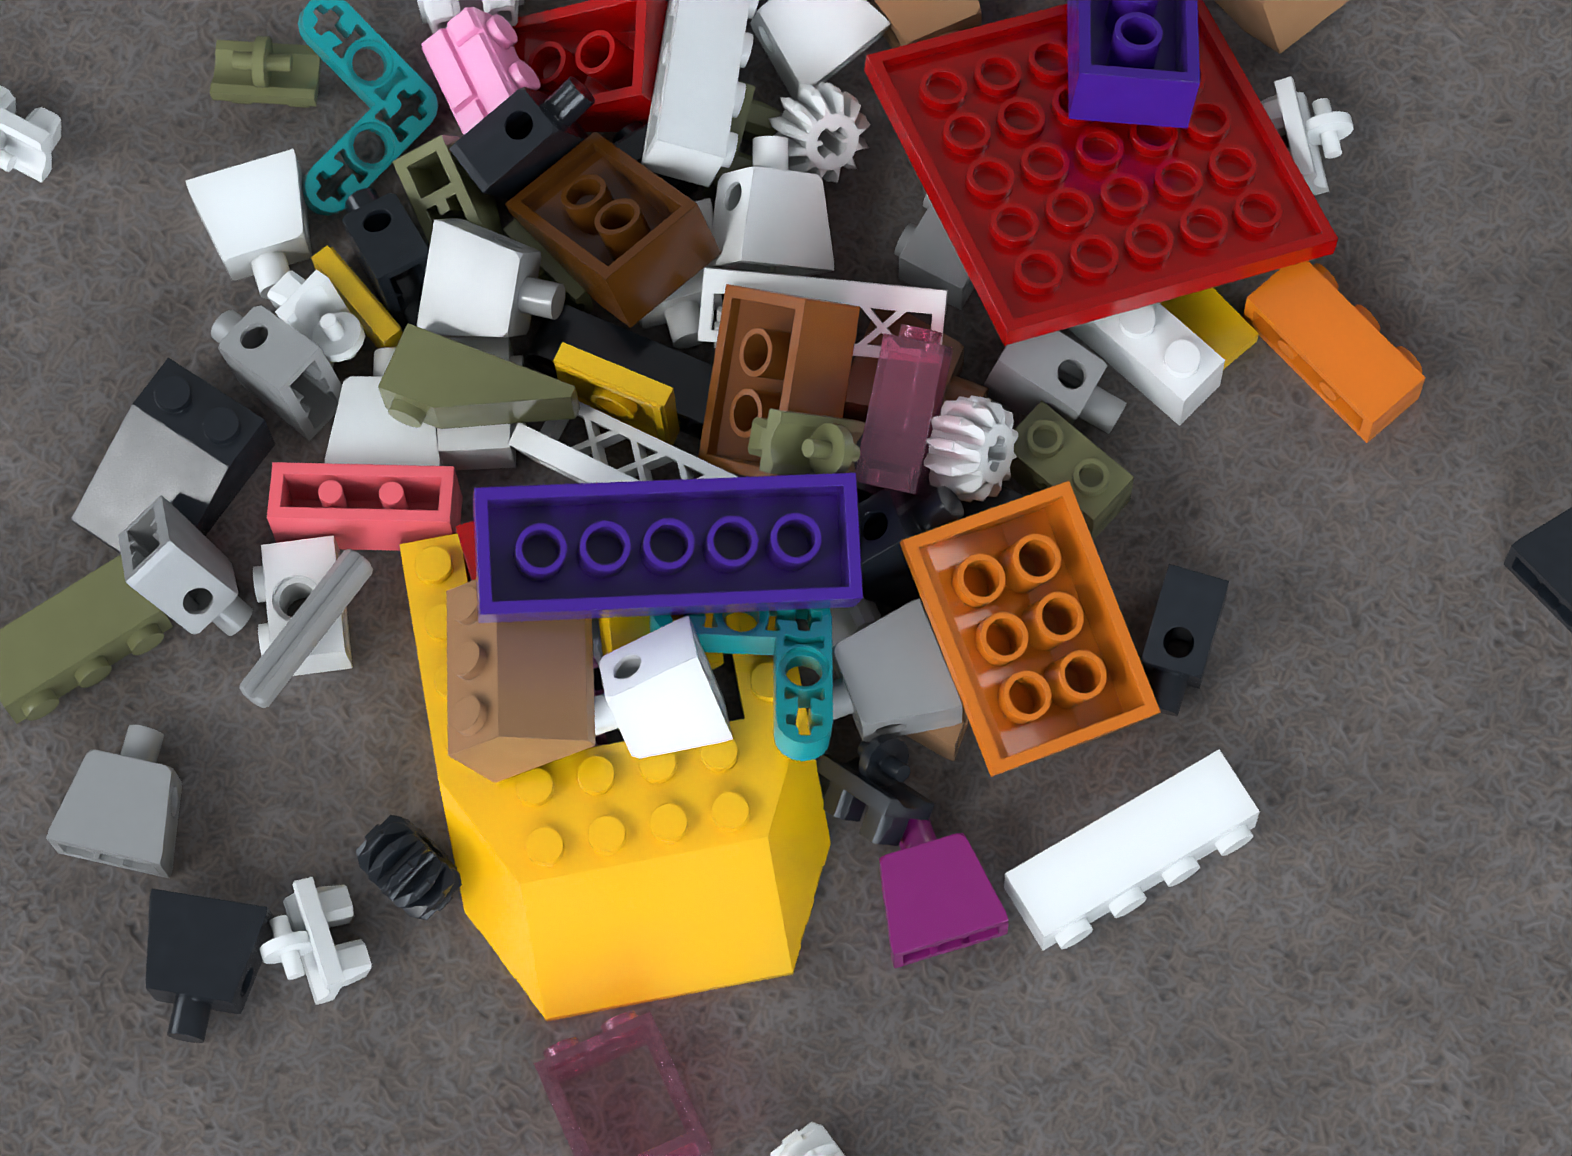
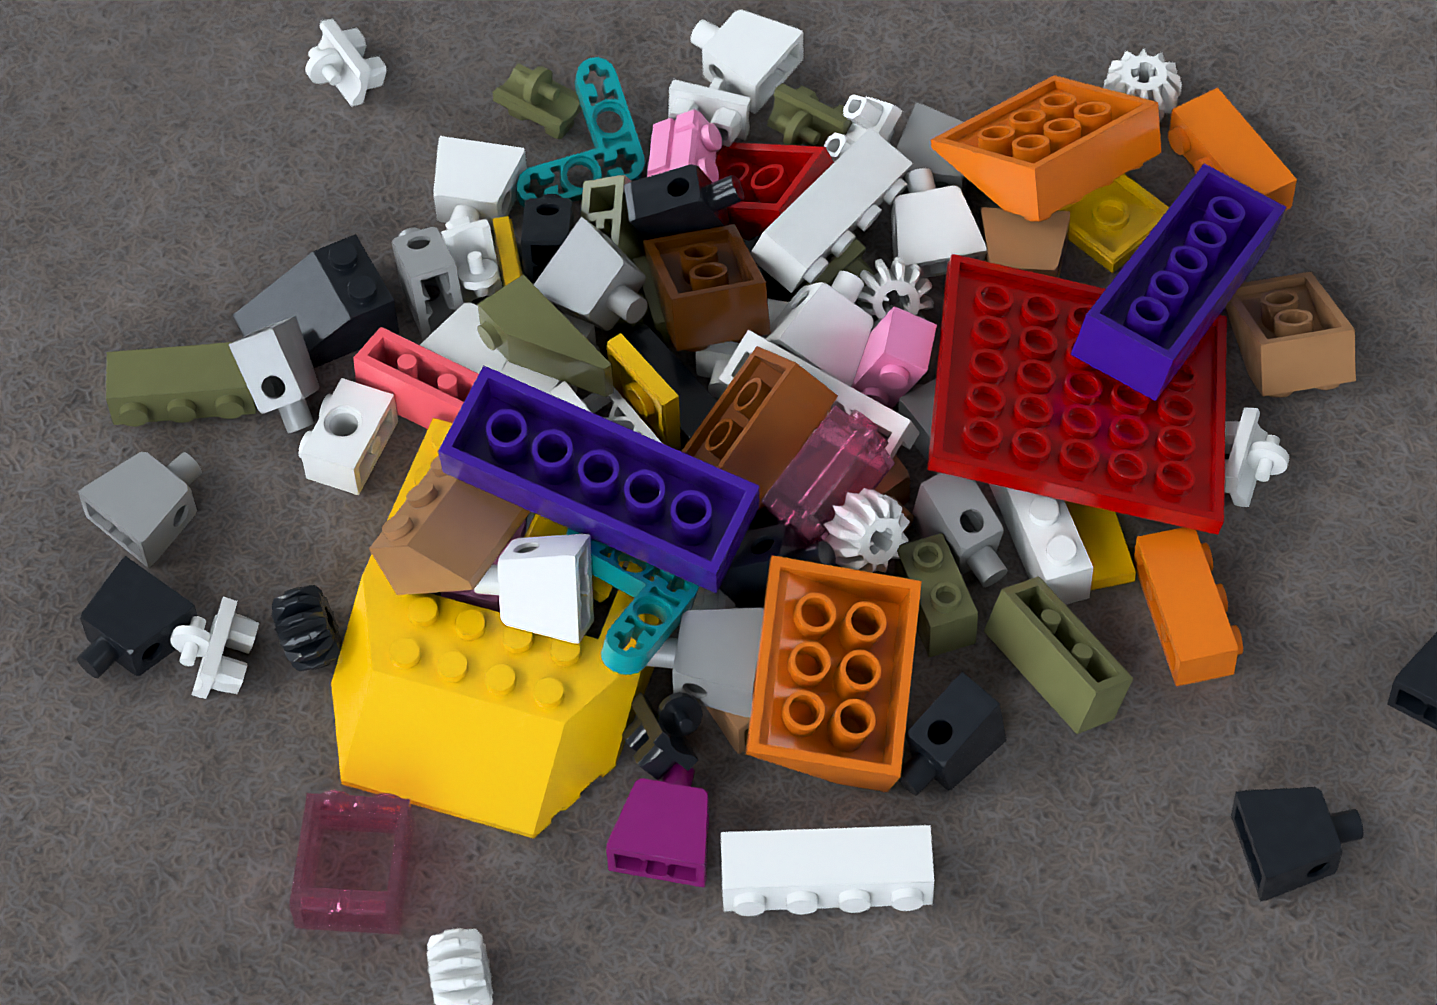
camera: 25 degrees right, 15 degrees down
light grey axle [240,549,373,708] -> none
olive hips [748,409,865,475] -> none
none -> bright pink brick [851,306,937,410]
none -> olive brick [984,576,1133,734]

